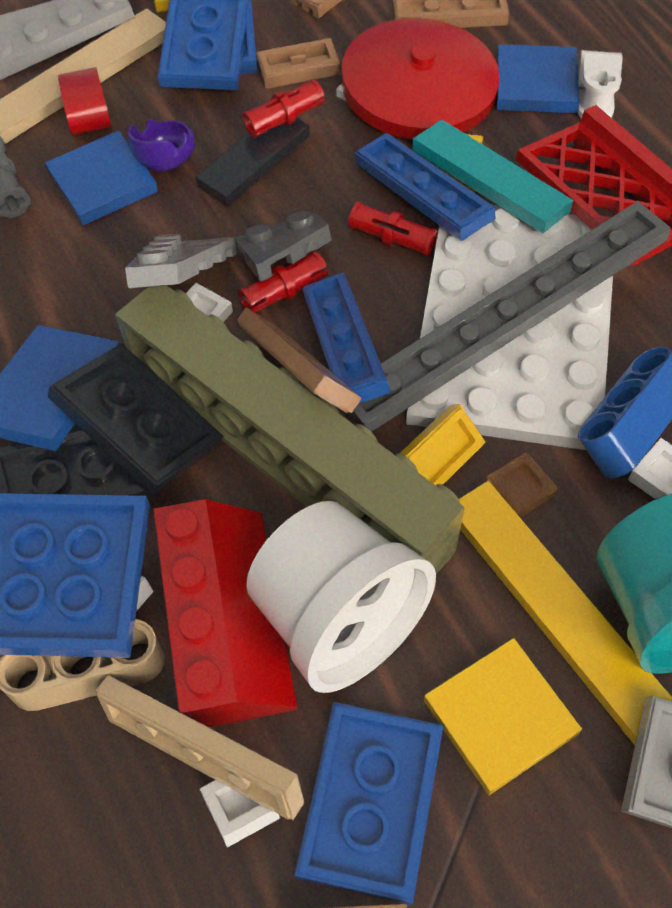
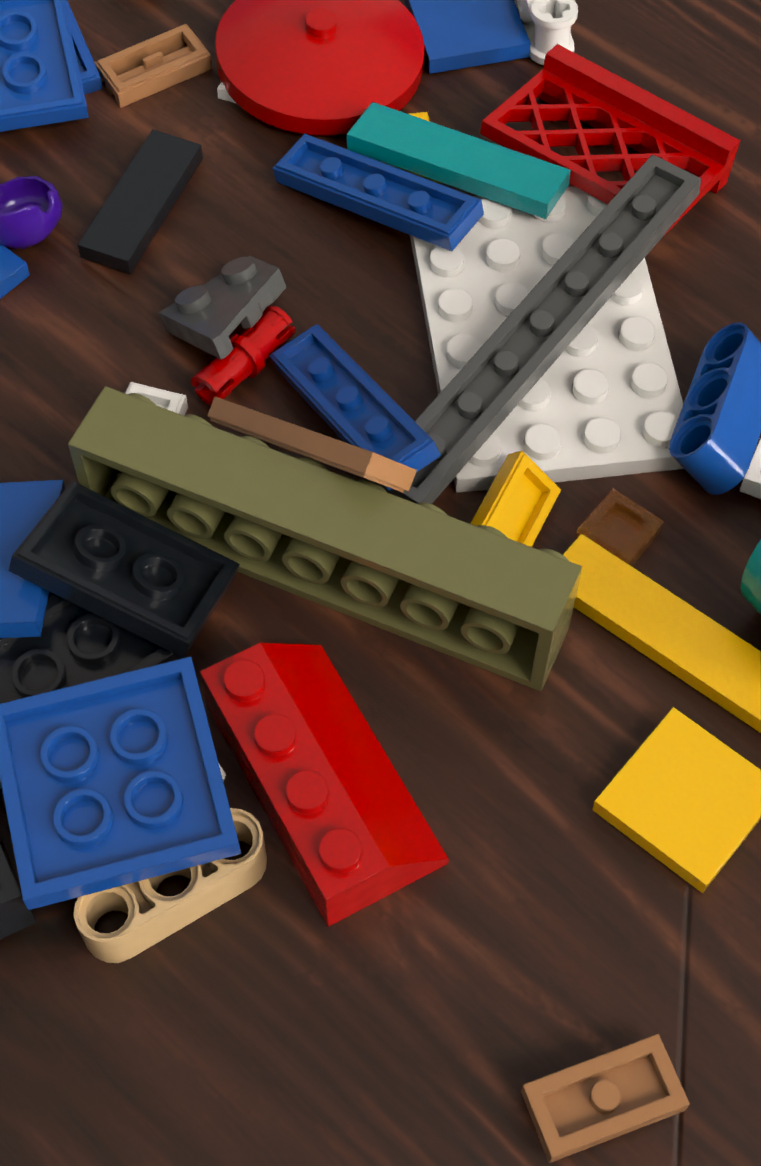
camera: 20 degrees left, 0 degrees up
tan tile [96,675,304,820] -> none
light grey wing [125,234,237,288] -> none
white plate [200,780,280,847] -> none
red pin [242,79,325,138] -> none
white piece [247,501,436,693] -> none
blue tile [295,702,443,906] -> none
red pin [348,201,438,256] -> none

